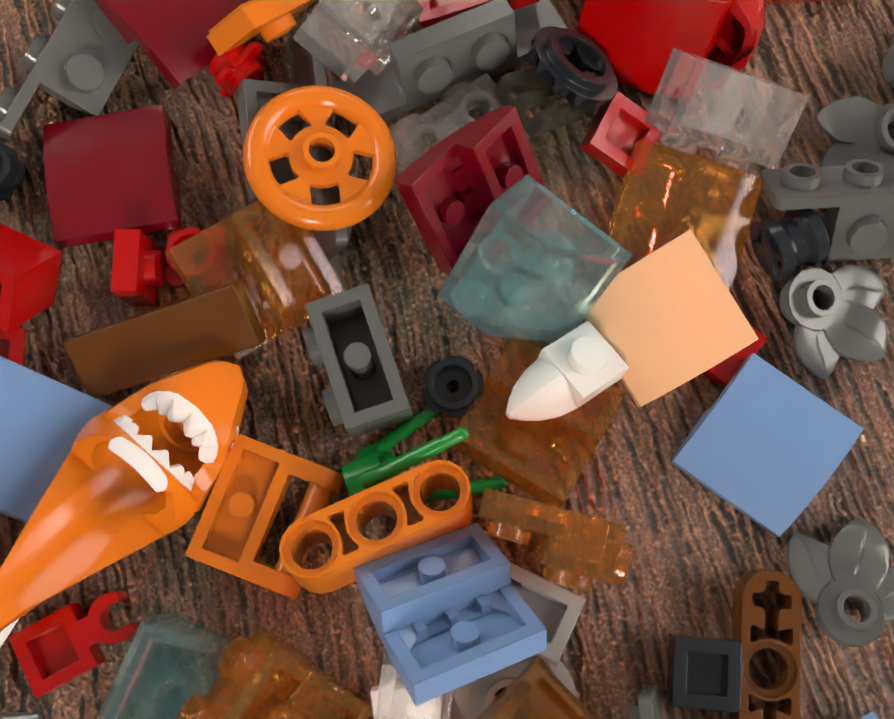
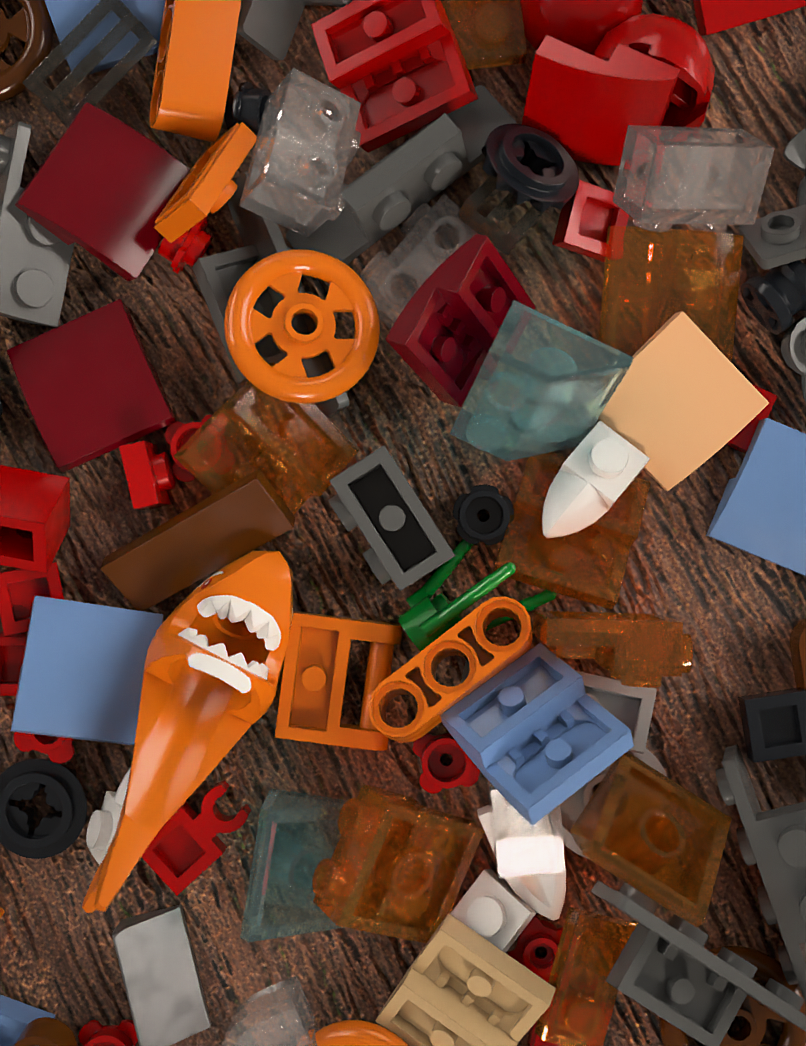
camera: 15 degrees left, 10 degrees up
none -> red plate [412,732,480,794]

